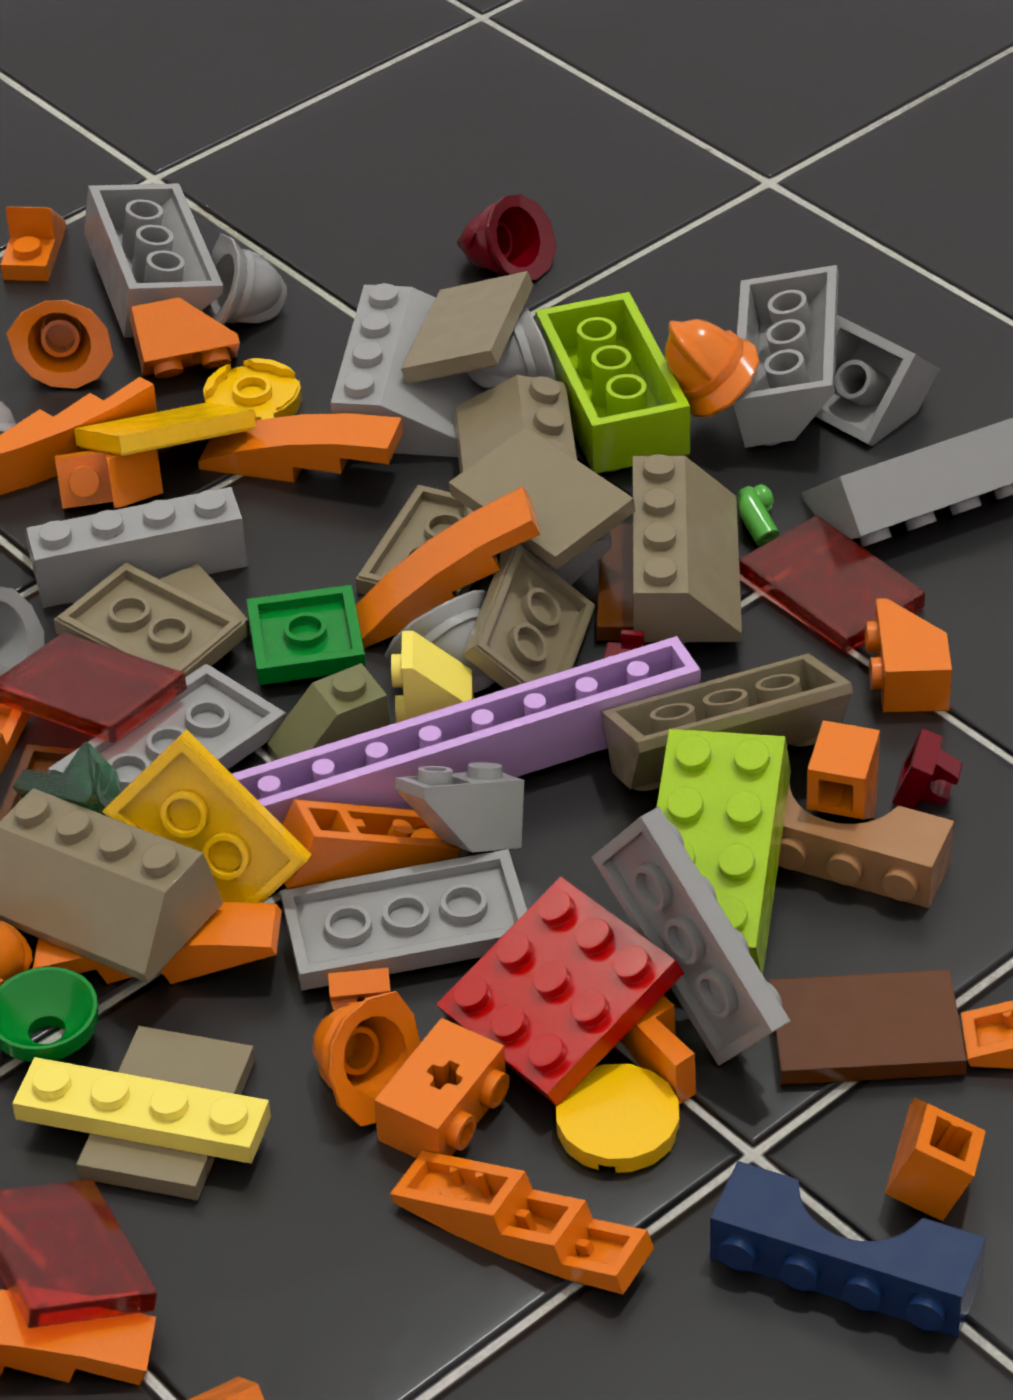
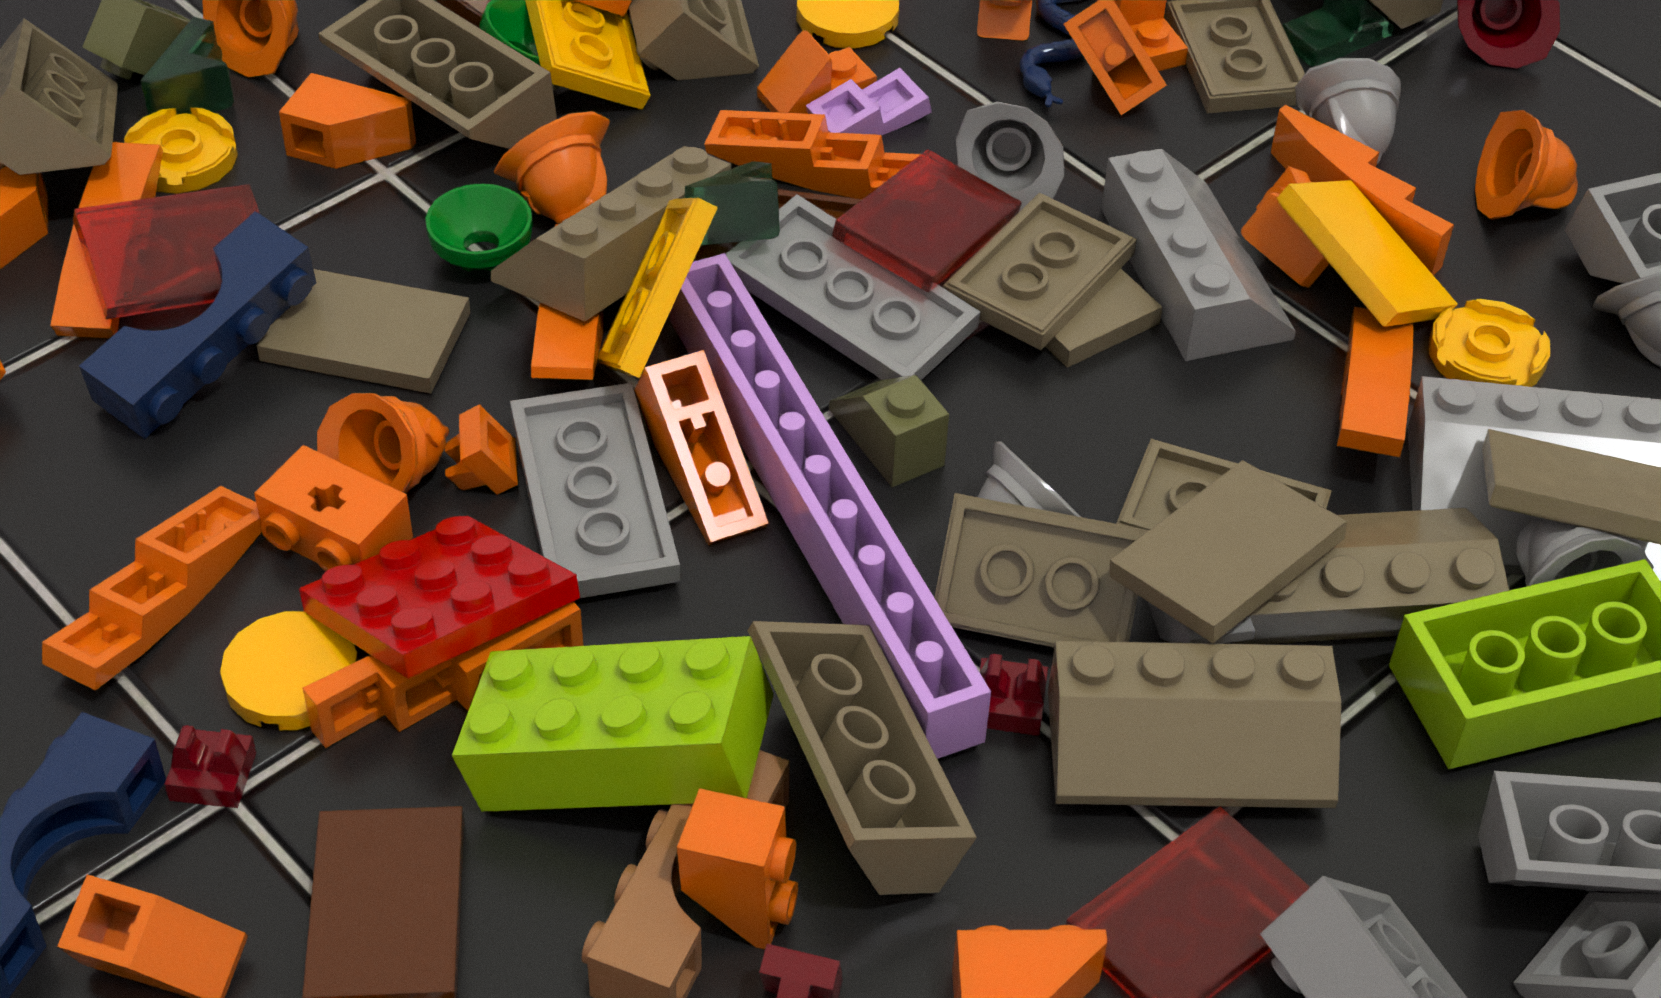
camera: 85 degrees right, 5 degrees up
light yellow plate [12,1057,271,1164] -> none
orange slope [130,297,240,378] -> none
green plate [246,585,366,685] -> none
orange slope [356,486,541,649] -> none
light yellow slope [391,631,474,723] -> none
light grey slope [395,762,524,853] -> none
light grey plate [591,807,791,1066] -> none
orange piece [665,319,759,417] -> none
bright green arm [737,484,780,546] -> none
none -> dark blue arch [79,211,317,439]
none -> dark red tile [164,725,257,808]

